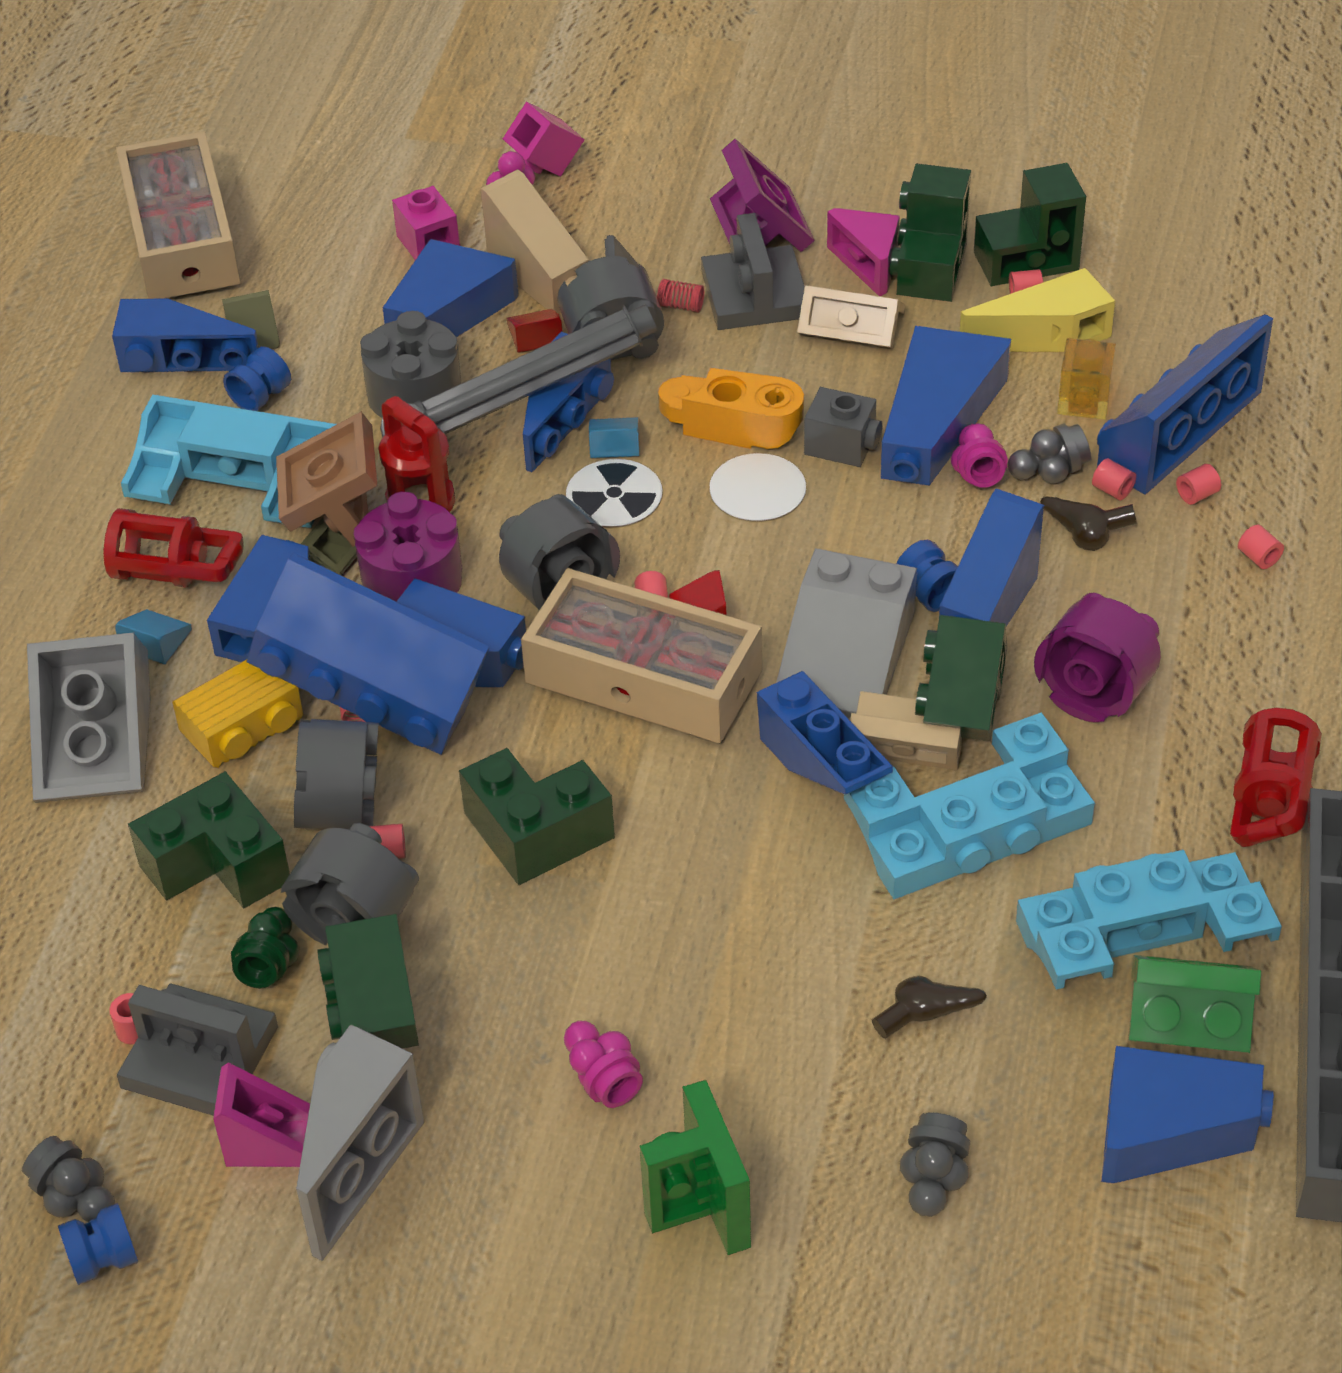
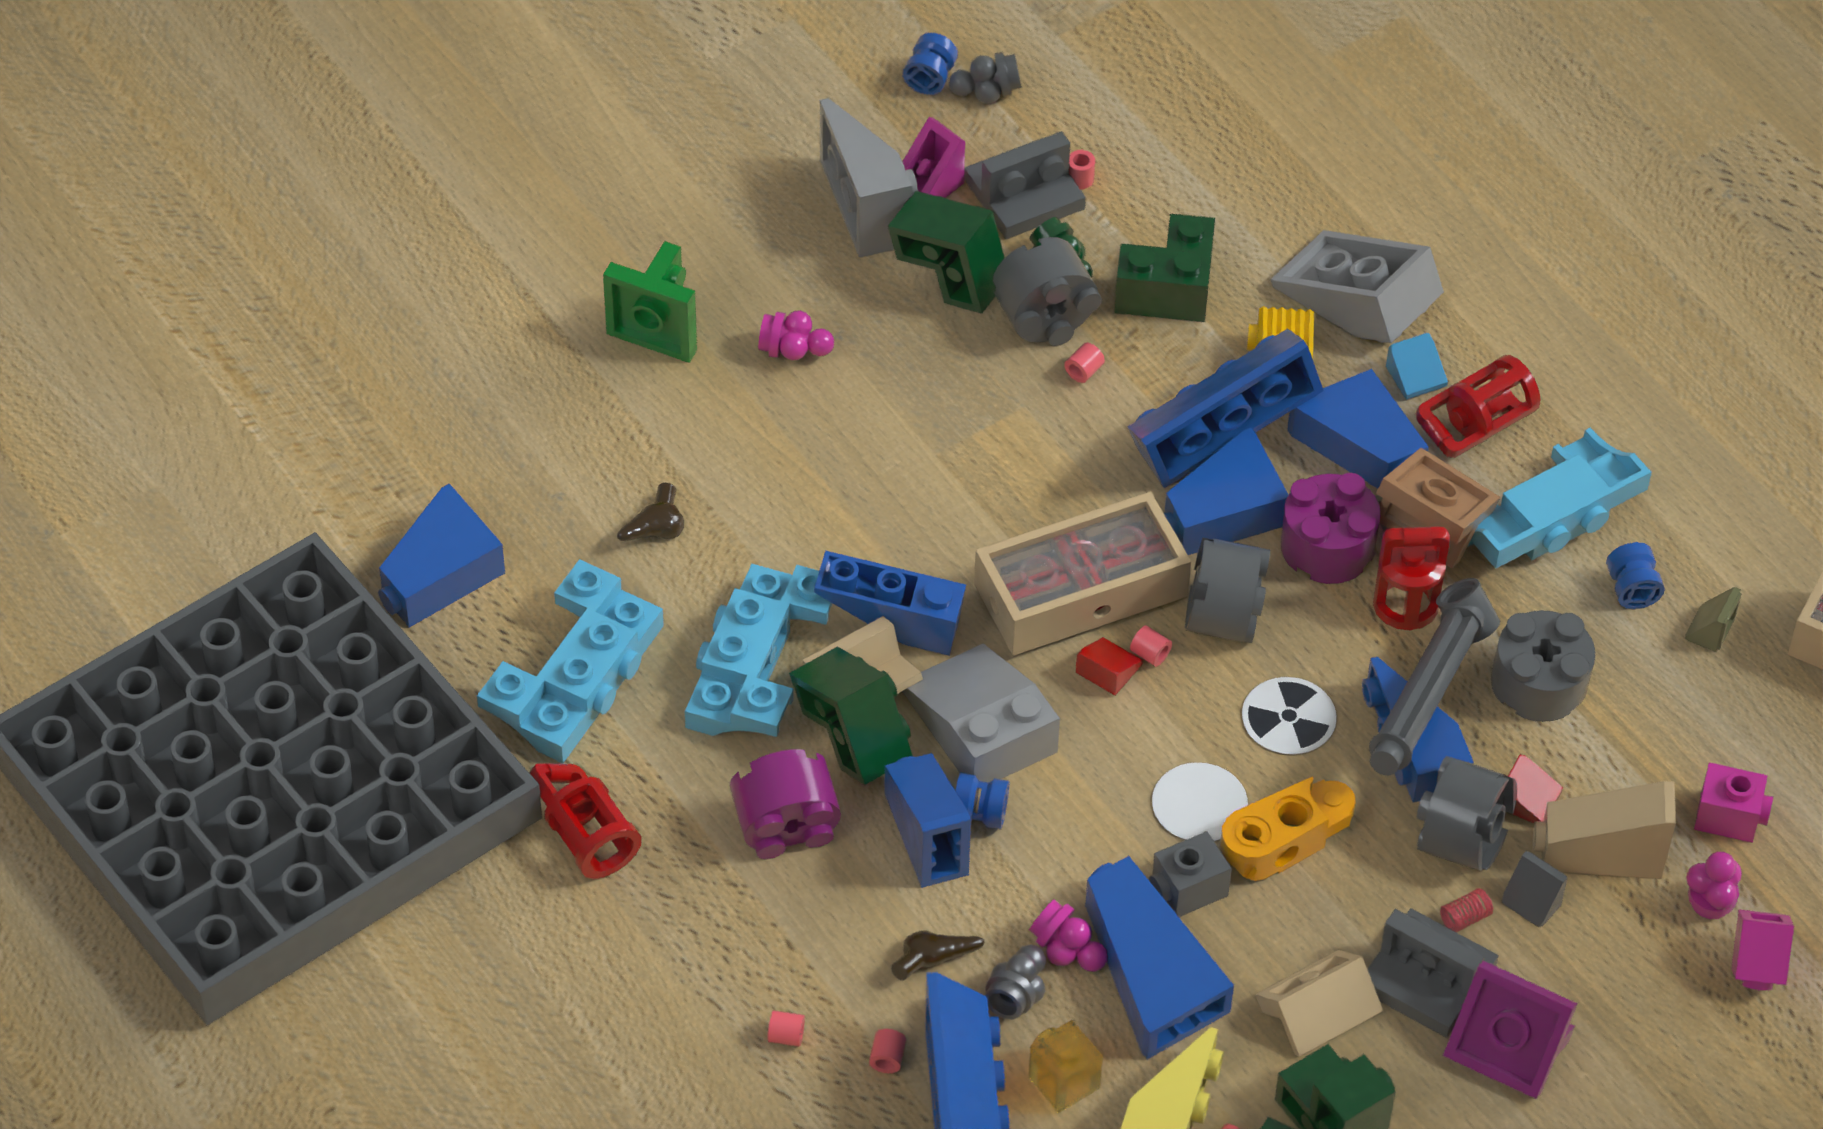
camera: 130 degrees right, 5 degrees up
blue slope [112,298,259,372] -> none
dark grey brick [294,719,378,830] -> none
blue slope [382,239,519,337] -> none
dark green brick [459,748,615,886] -> none
dark azure slope [589,417,639,458] -> none
dark pink slope [827,208,900,297] -> none
dark grey piece [900,1112,970,1217] -> none
green bracket [1128,955,1261,1053] -> none

